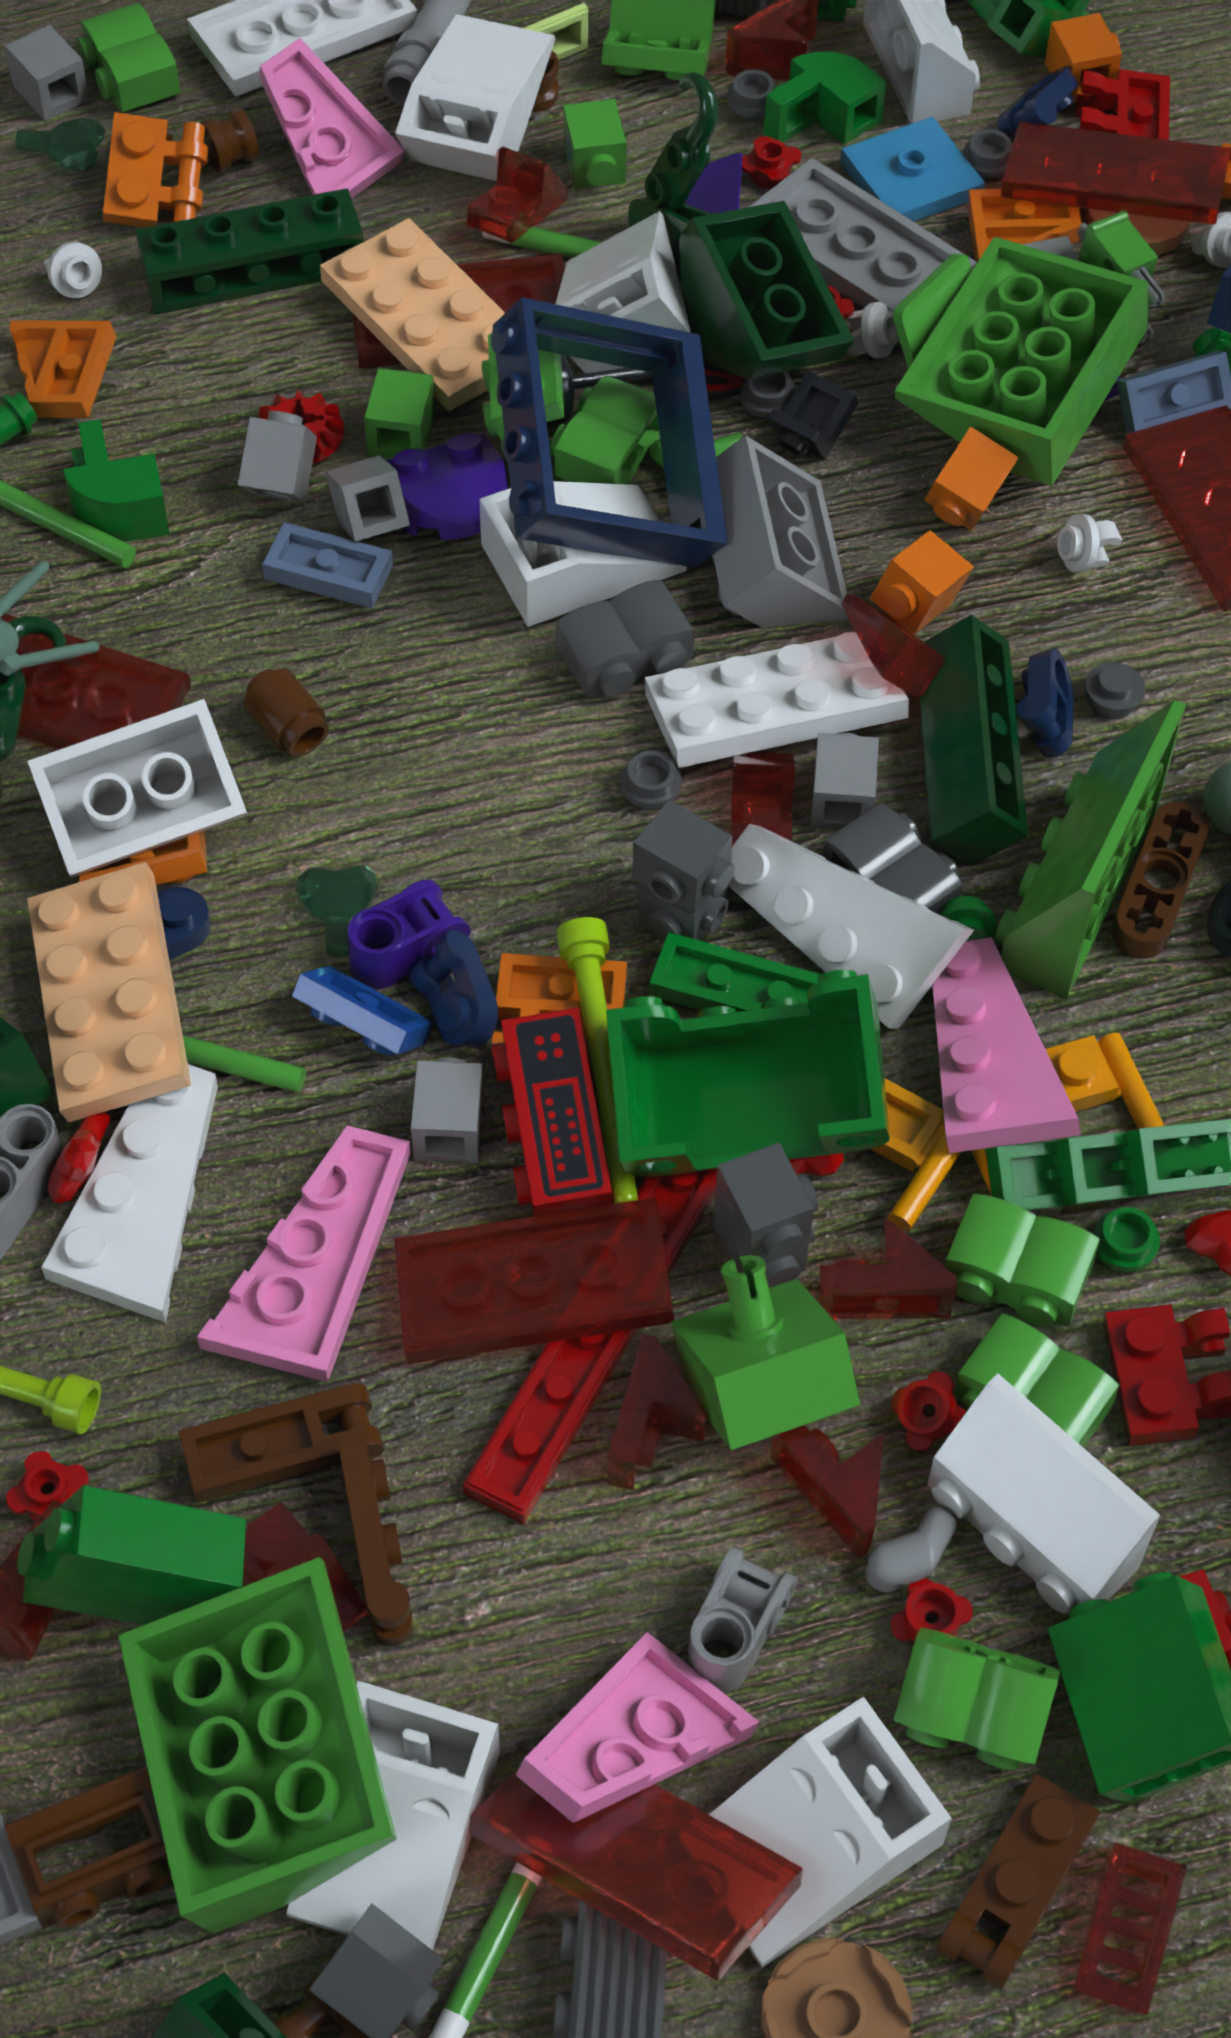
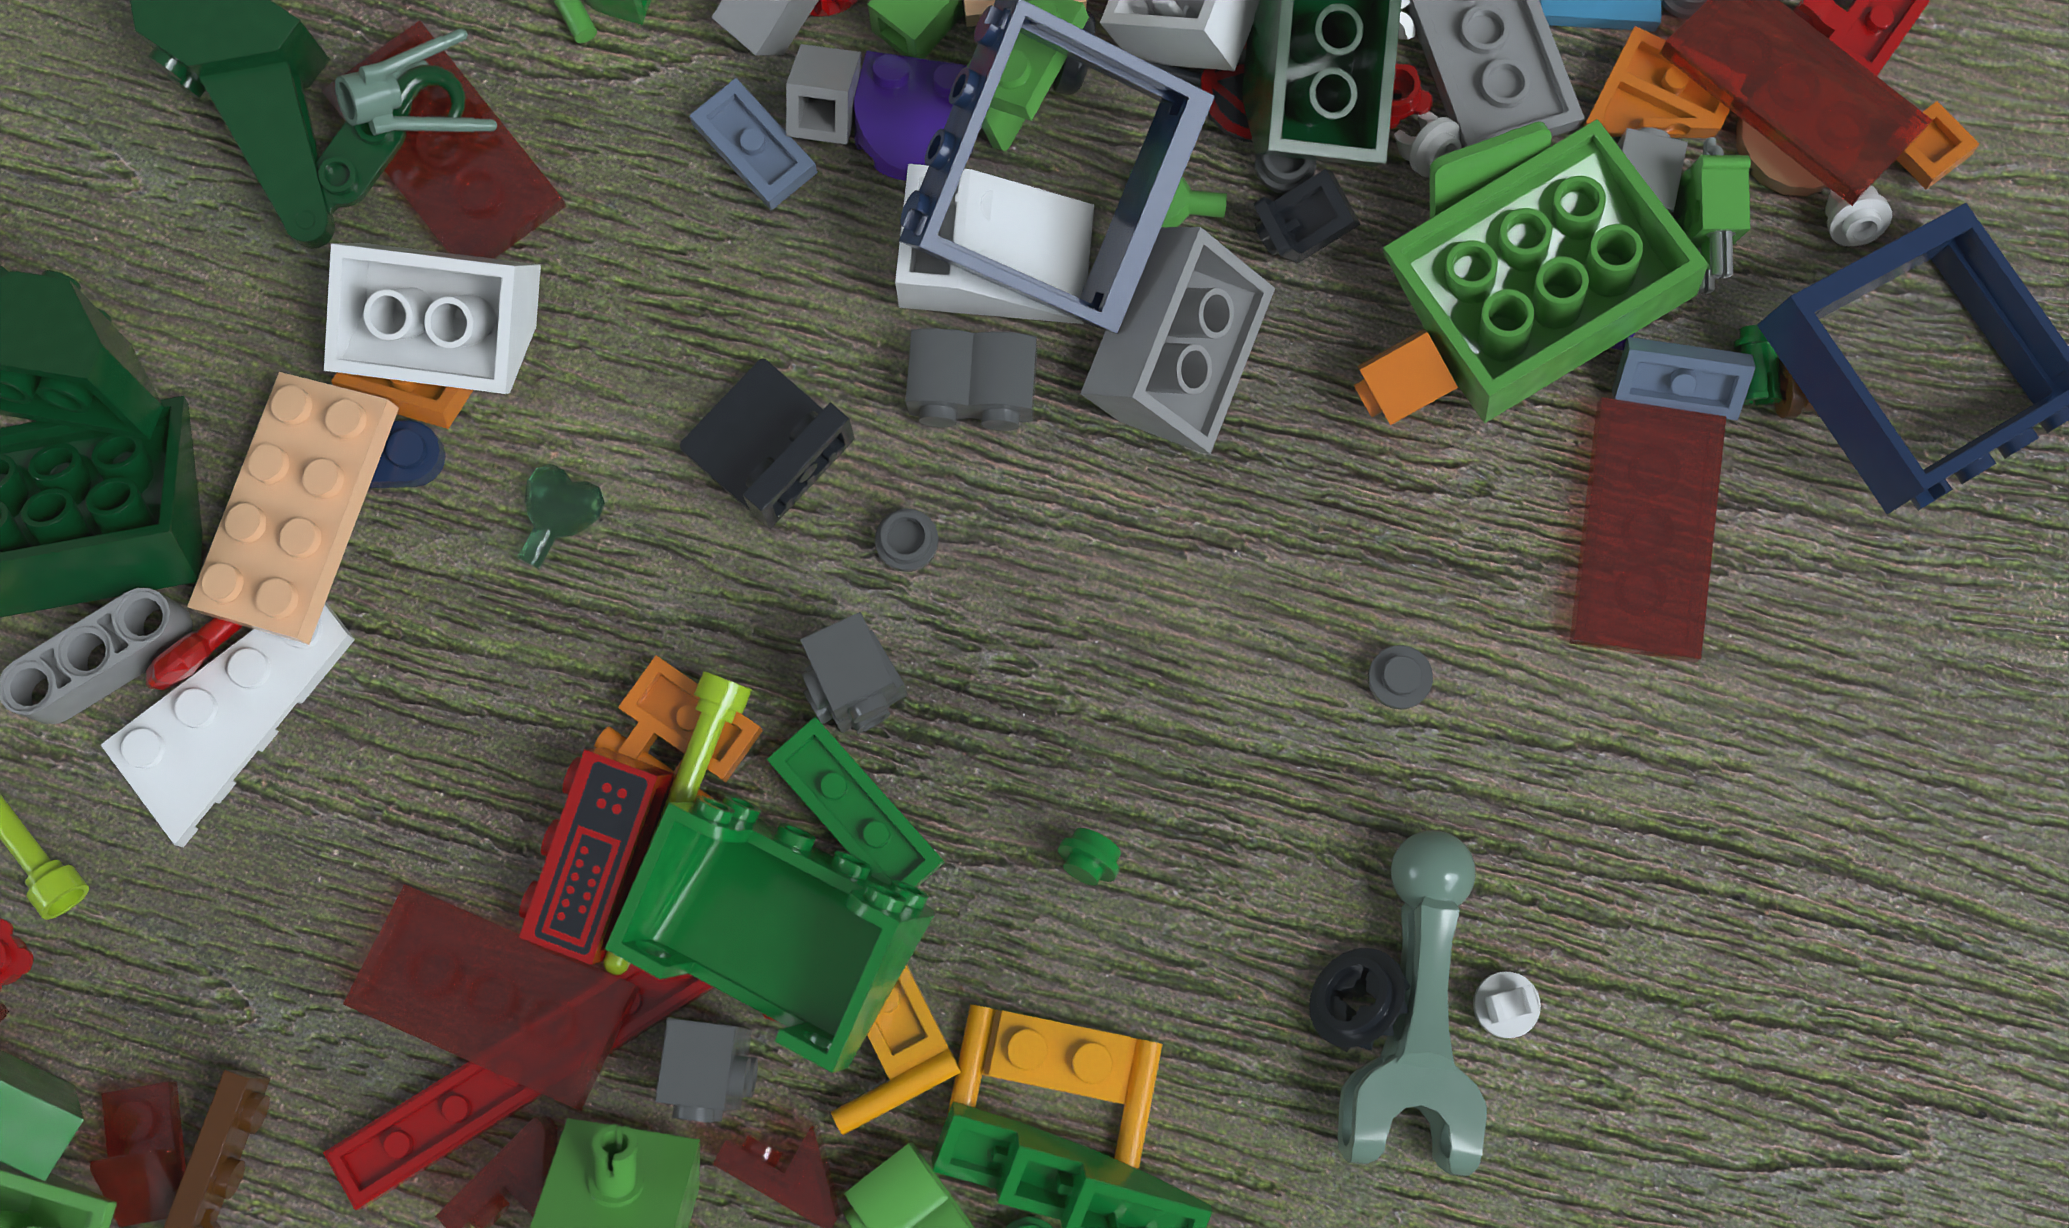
camera: 30 degrees right, 20 degrees up
reddish brown plate [178,1383,385,1503] -> none
bright green bar [183,1035,306,1093] -> none
bright pink wing [197,1126,411,1382] -> none
reddish brown brick [243,668,329,757] -> none
blue plate [292,965,434,1055] -> none
dark purple piece [348,879,471,989] -> none
dark blue plate [410,930,498,1048] -> none
light grey brick [411,1057,484,1164] -> none
bright green brick [550,375,660,485] -> none
white plate [645,629,909,768] -> none
white wing [729,824,974,1029] -> none
clear red slope [730,752,795,846] -> none
light grey brick [810,733,879,830] -> none
dark grey brick [822,803,963,914] -> none
clear red slope [841,593,945,697] -> none
orange brick [869,530,974,636] -> none
dark green brick [916,614,1028,866] -> none
bright pink wing [933,937,1081,1153] -> none
bright green slope [994,700,1186,998] -> none
dark blue plate [1016,648,1073,758] -> none
white plate [1057,514,1123,573] -> none
reddish brown beam [1112,801,1209,959] -> none
none -> black bracket [680,359,855,529]

